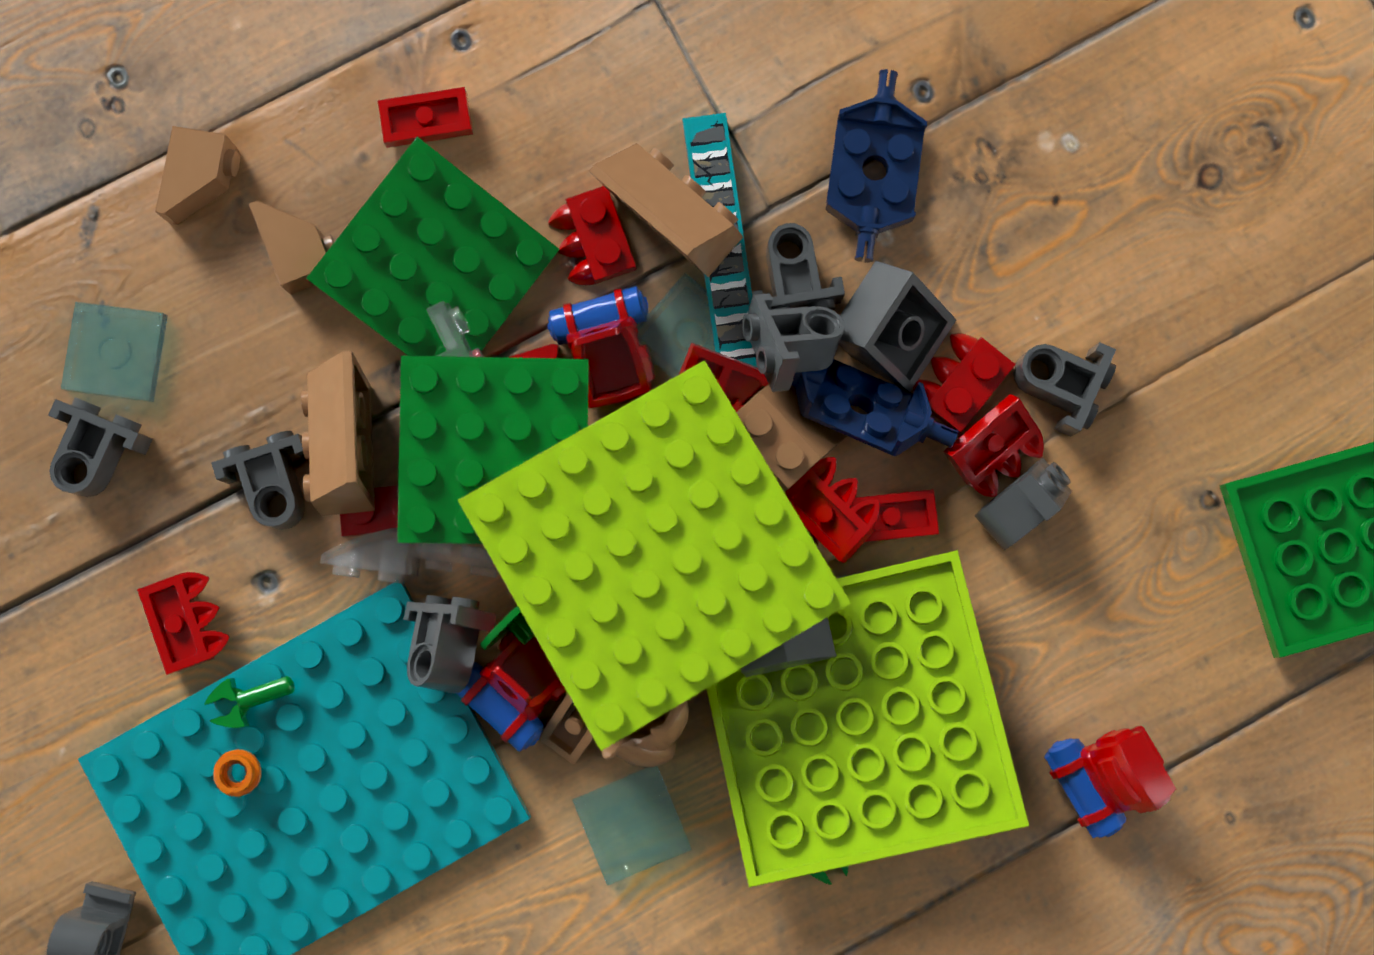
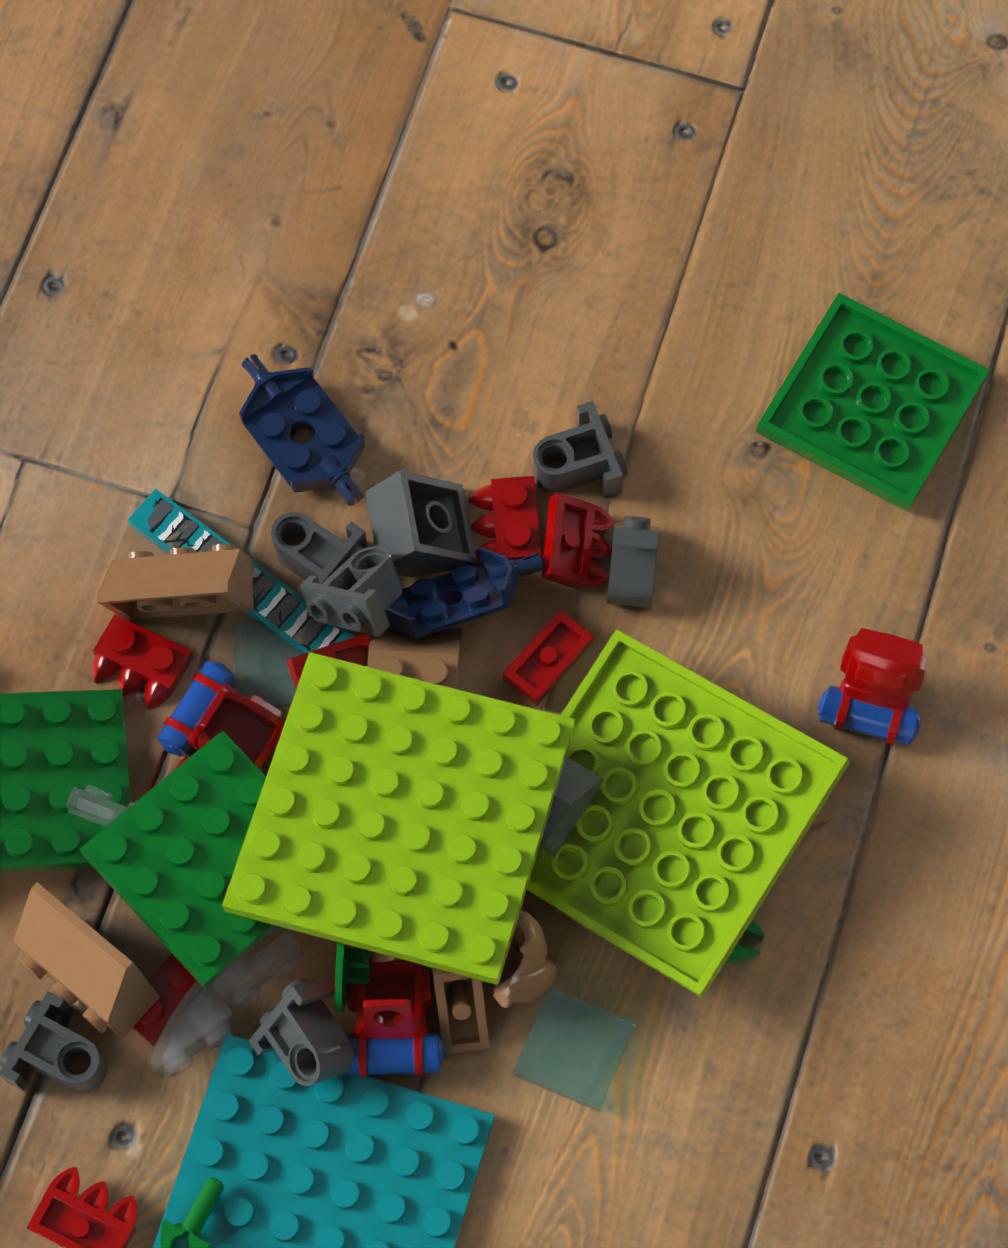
camera: 40 degrees left, 15 degrees down
red plate [784,457,880,563] -> none

